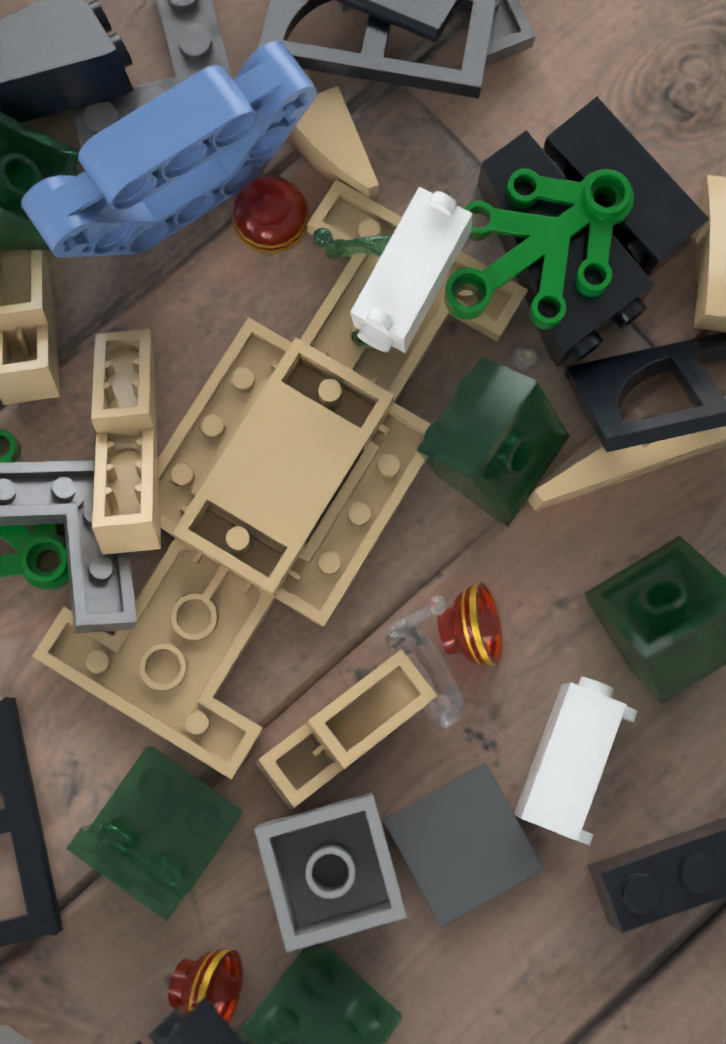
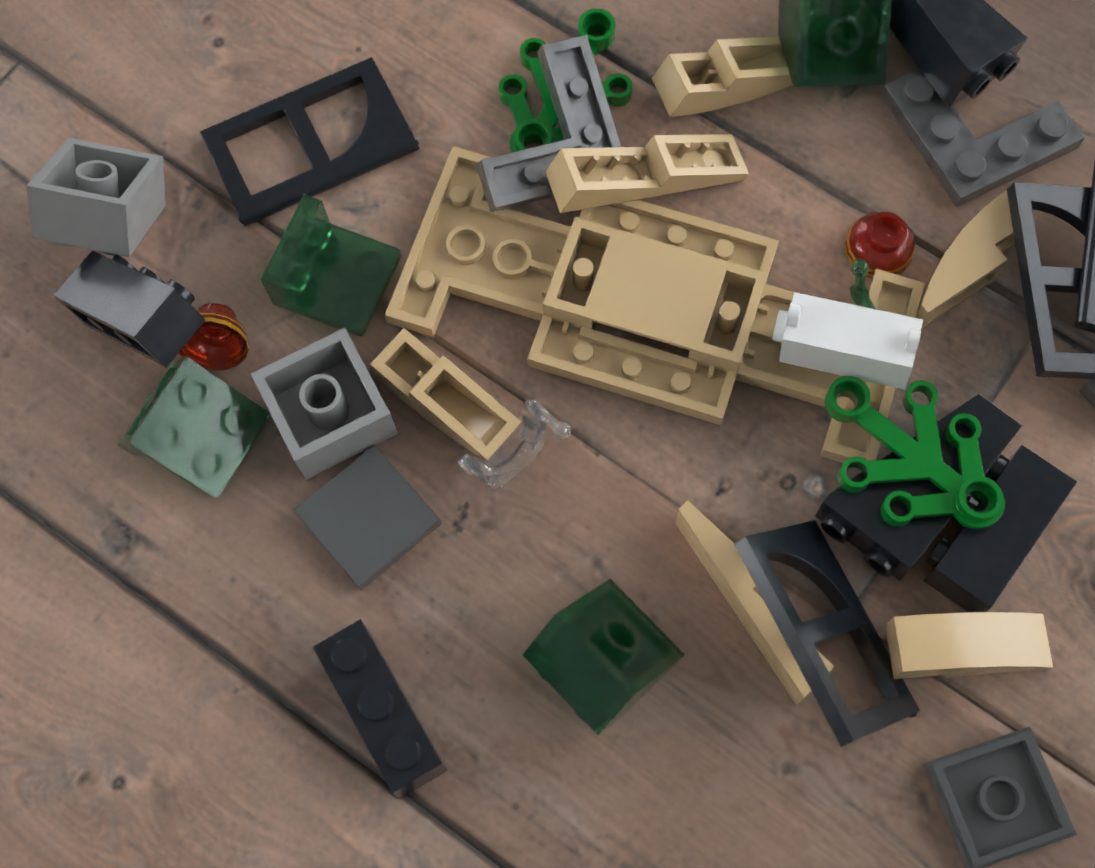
camera: 85 degrees right, 10 degrees down
medium blue piece [21,41,317,258] -> none
clear green slope [417,356,570,527] -> none
clear red piece [438,582,503,666] -> none
white brick [514,677,638,846] -> none

